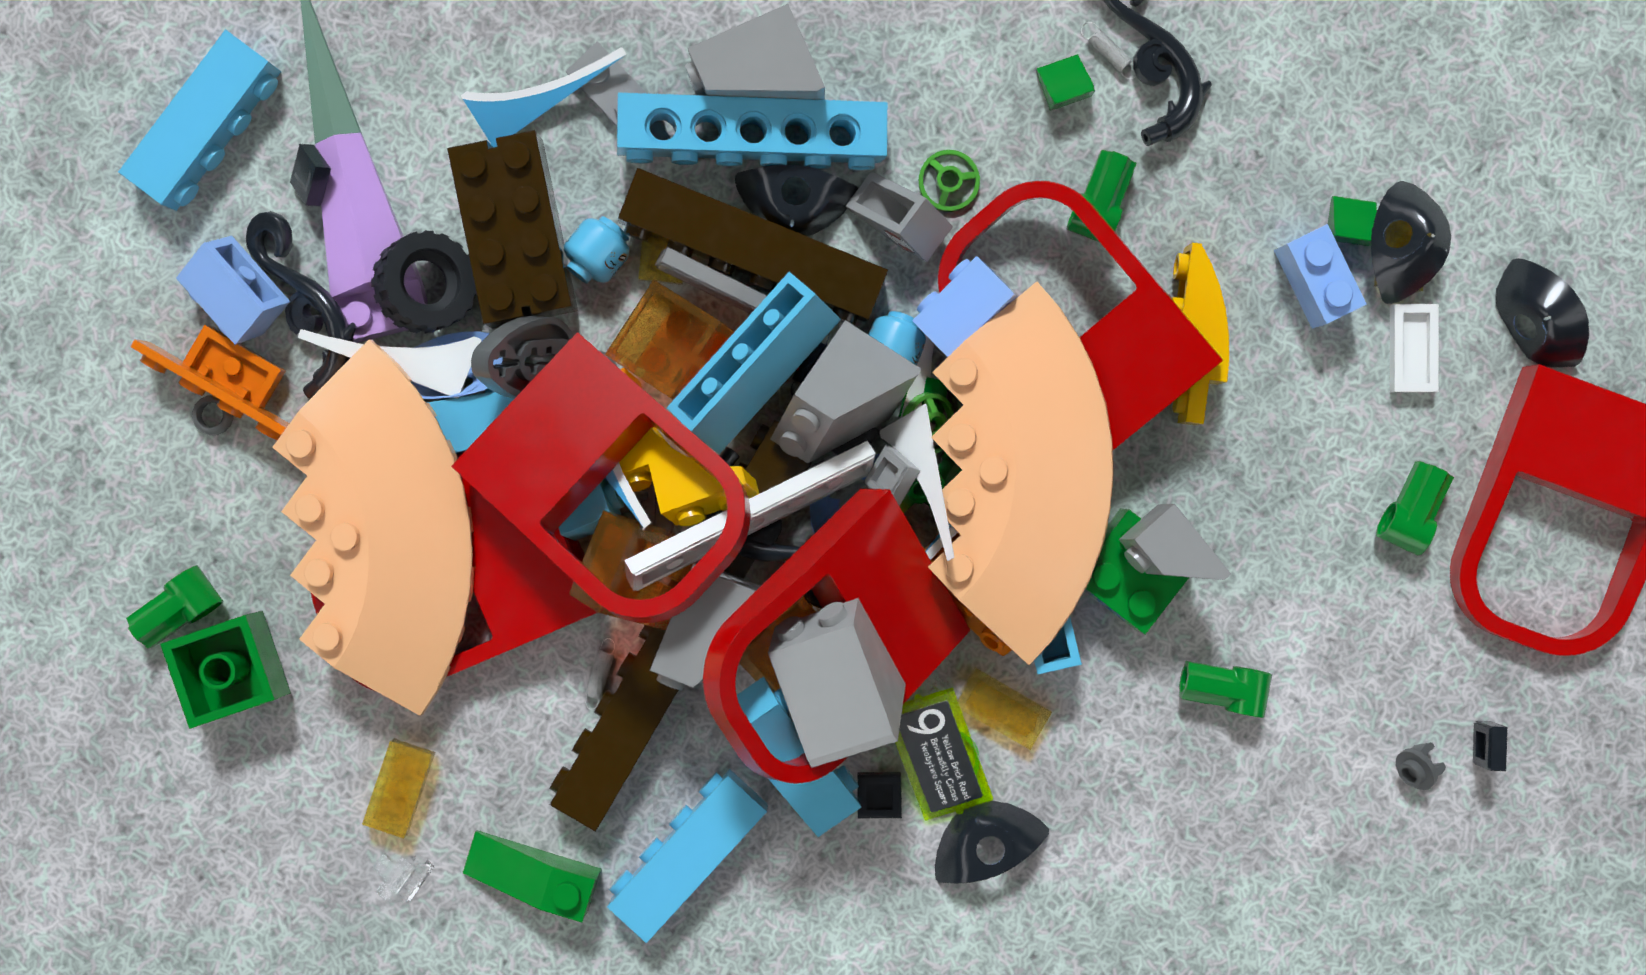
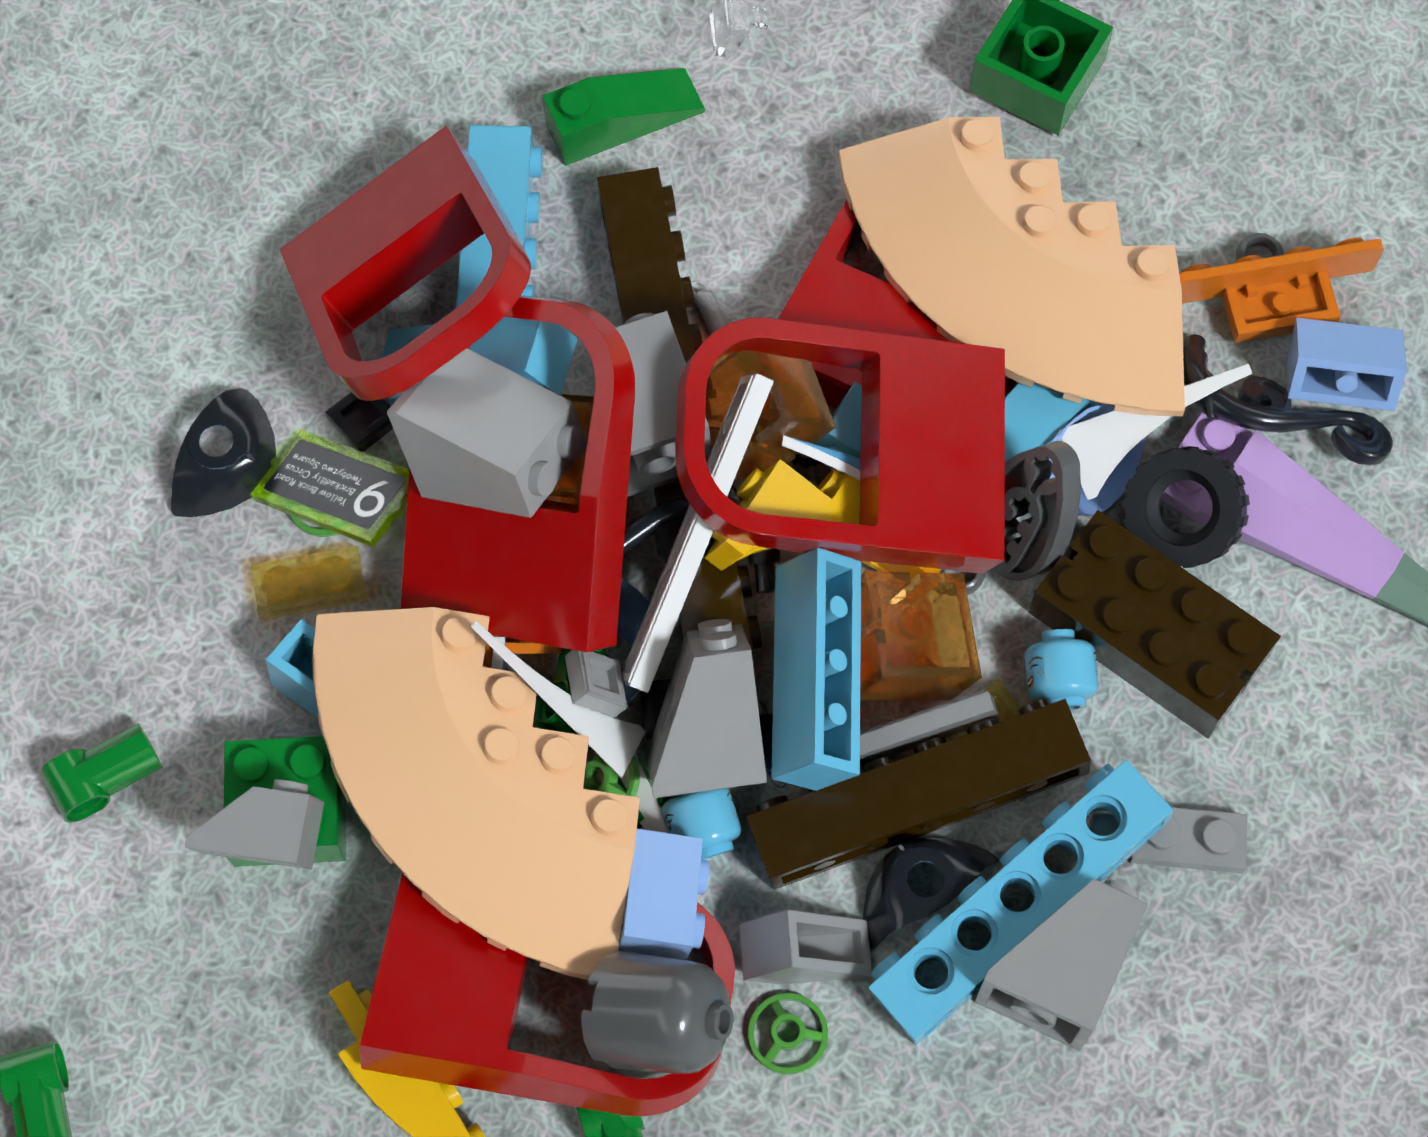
camera: 145 degrees right, 20 degrees down
green piece [126,565,224,649] -> none
black tile [290,144,331,206] -> none
clear yellow plate [362,738,436,839] -> none
dark azure sticker [461,47,627,147] -> none
none -> red window [279,126,531,401]
none -> dark grey cylinder [581,951,734,1074]

